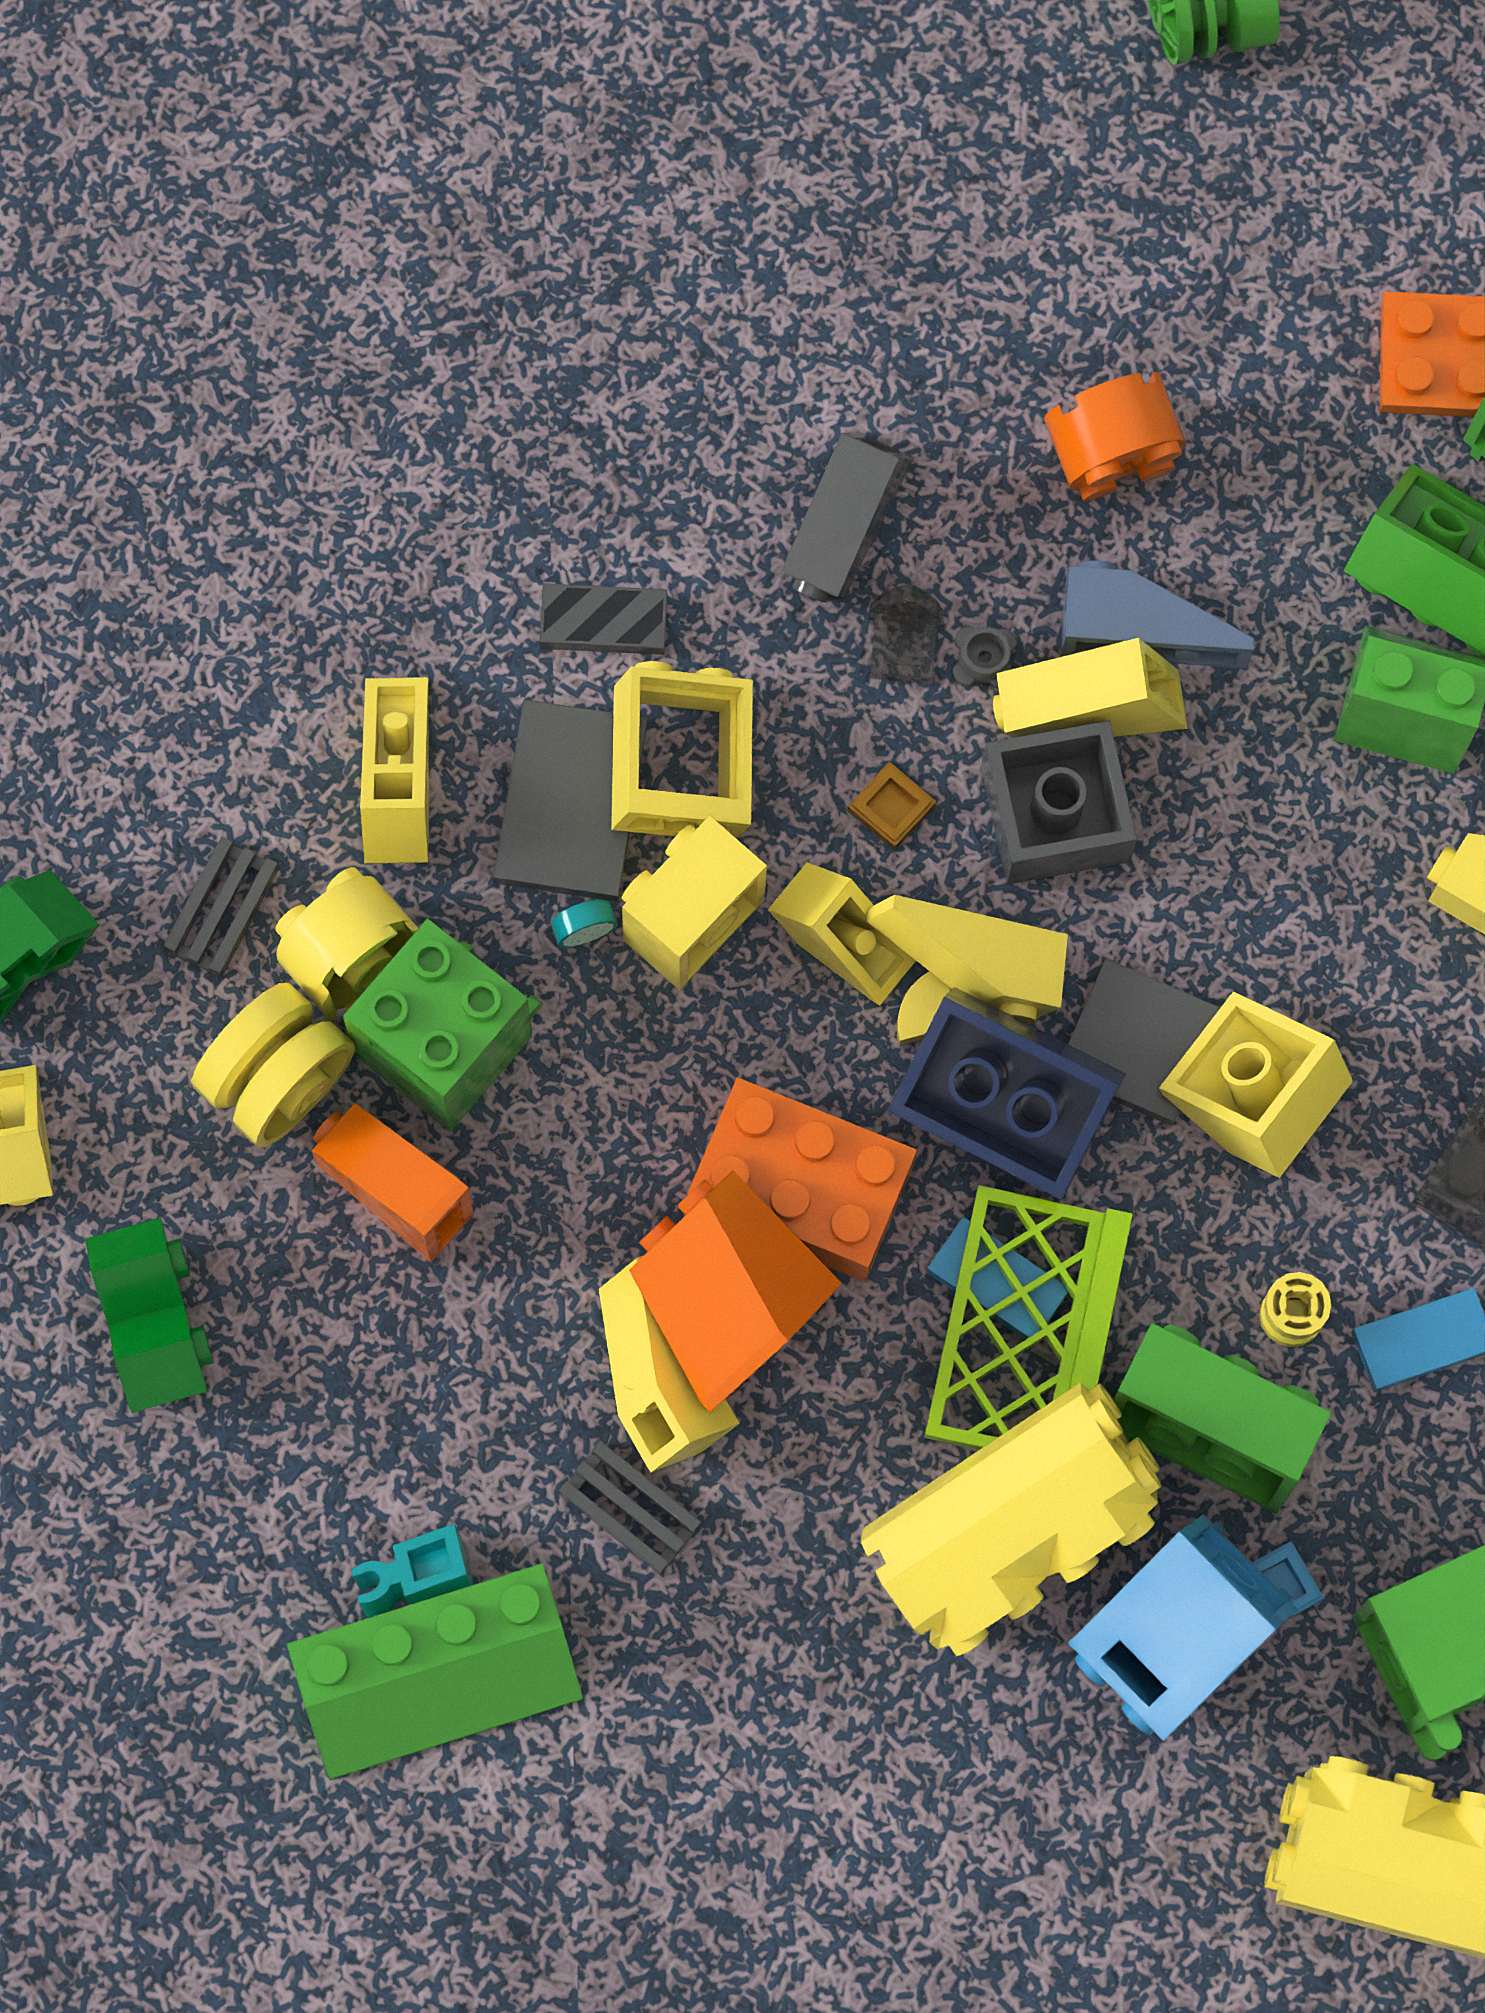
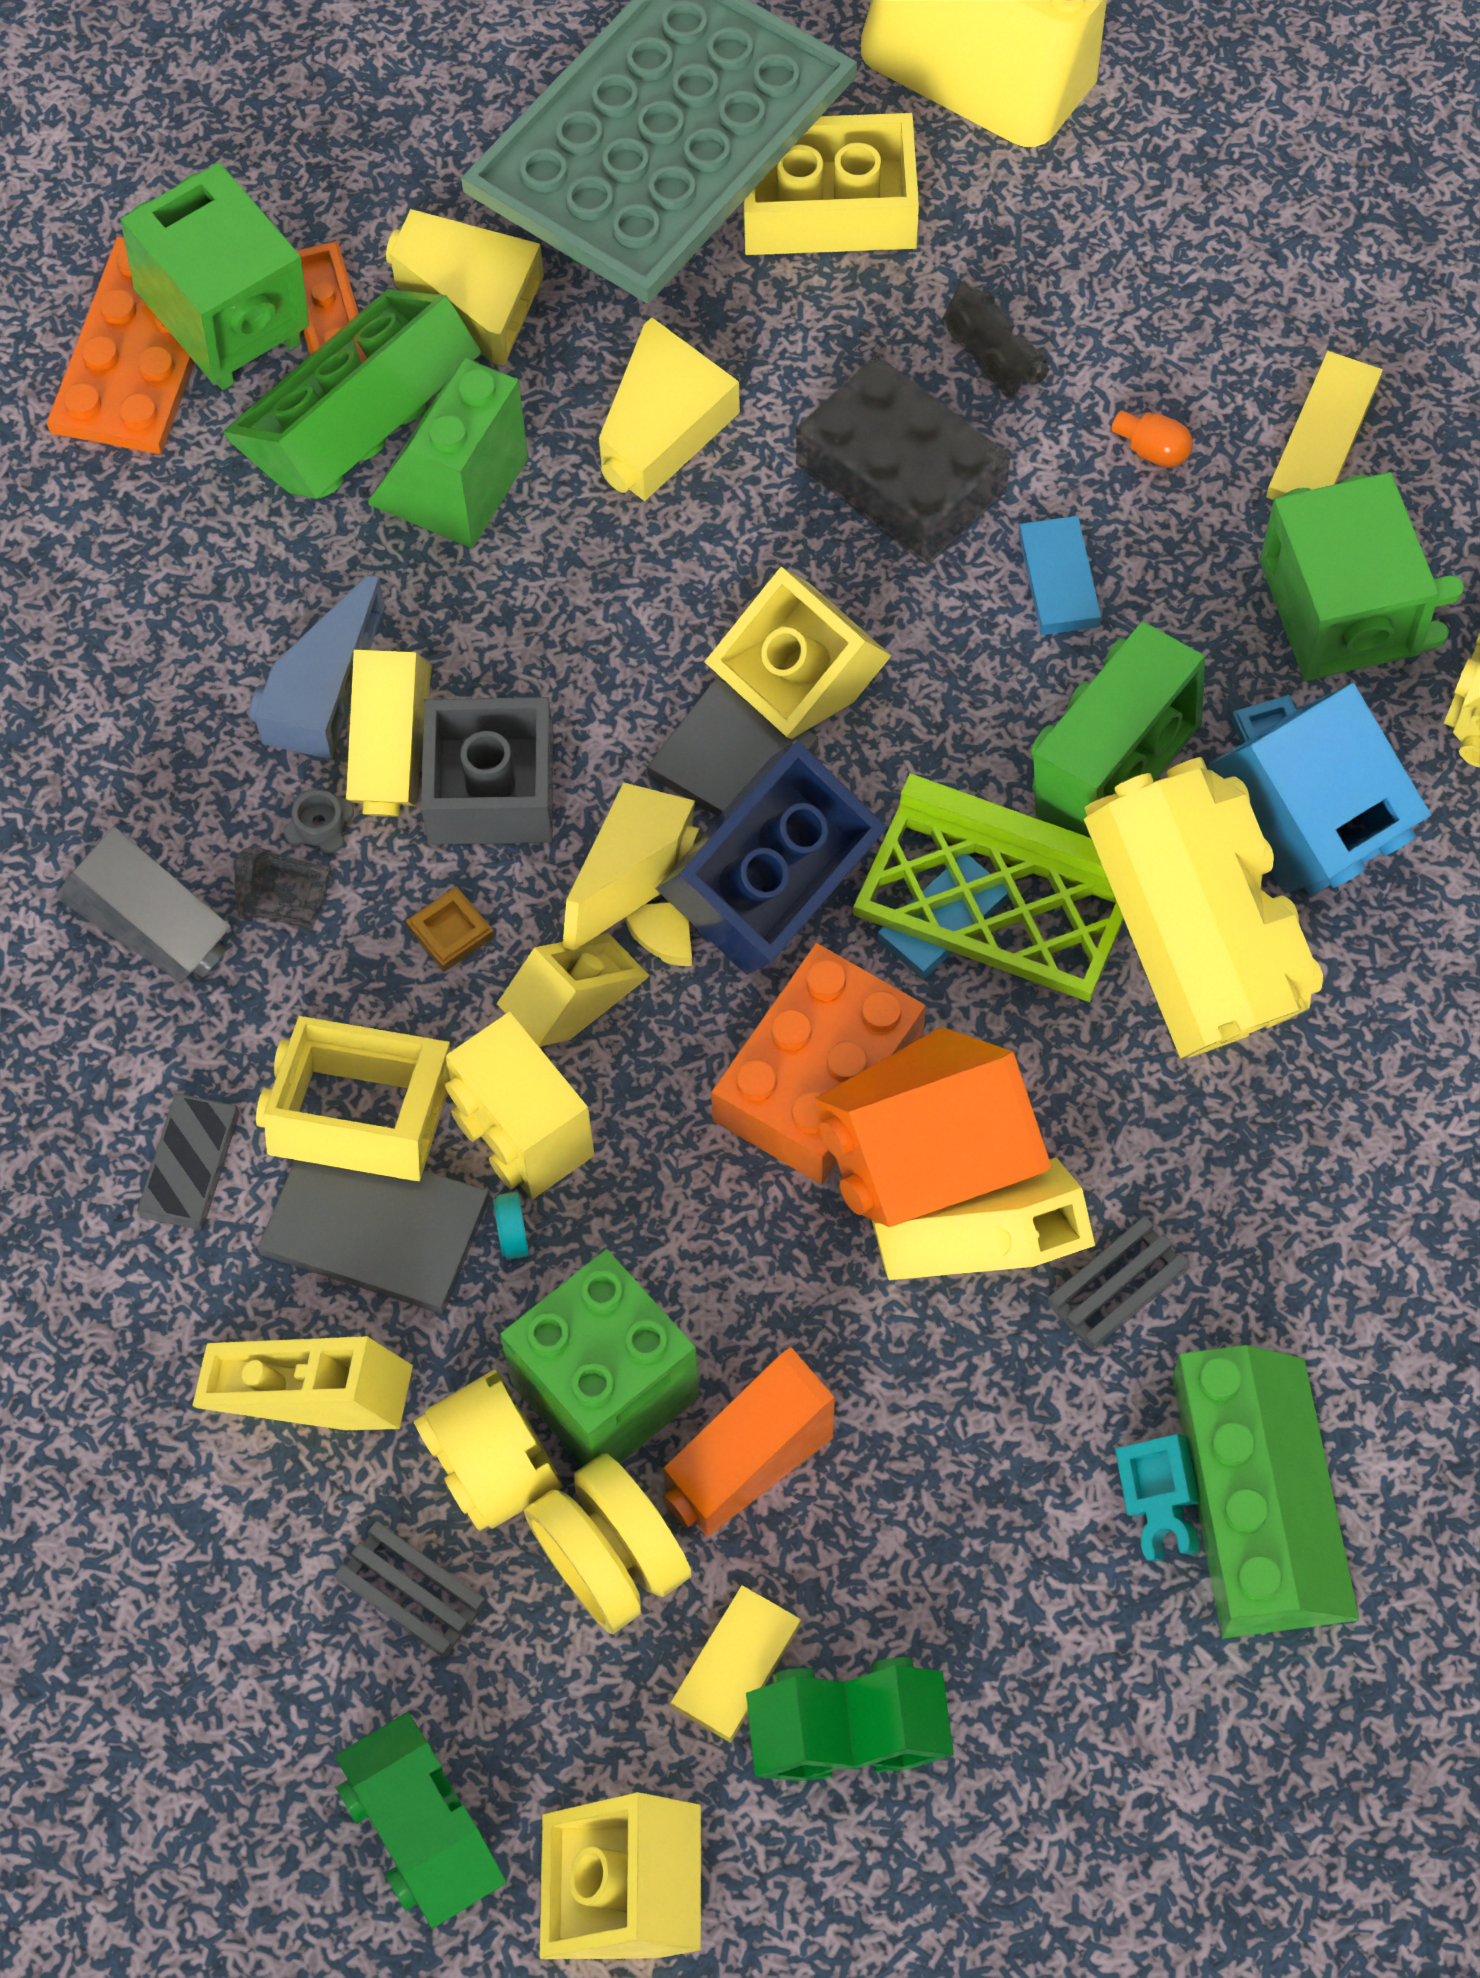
camera: 75 degrees left, 10 degrees down
orange brick [1044,372,1187,502] -> none
light yellow wheel [1259,1272,1332,1347] -> none
none -> light yellow tile [671,1585,801,1743]

